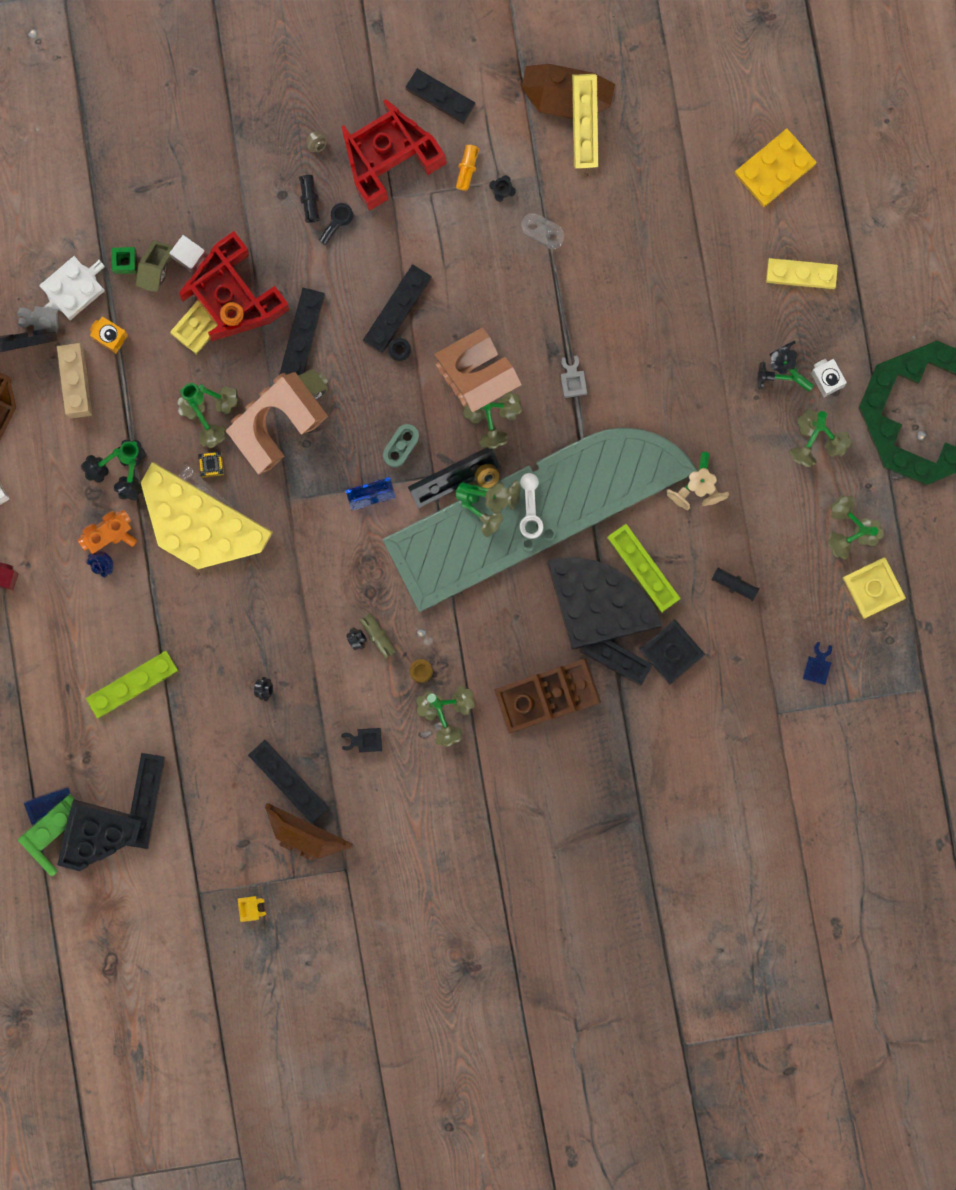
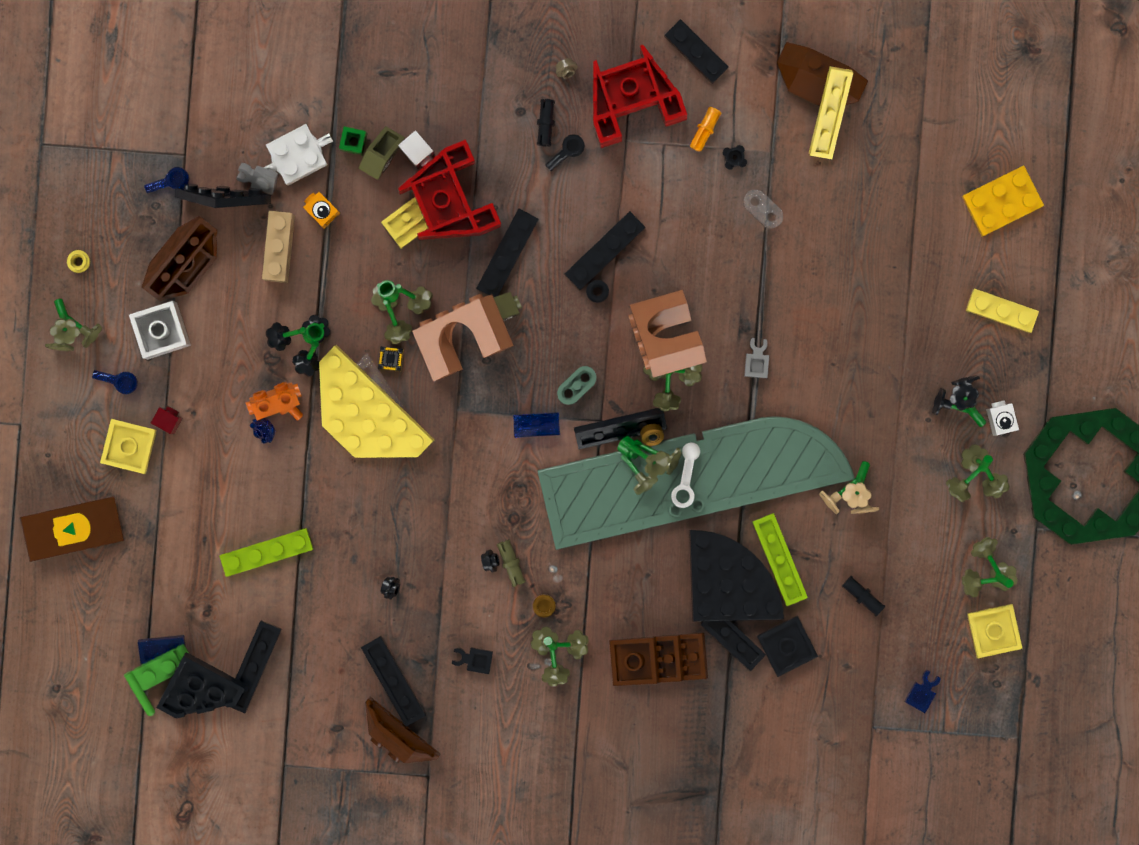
camera: 10 degrees right, 5 degrees up
orange plate [220,302,244,326] -> none
yellow tile [238,896,266,922] -> none

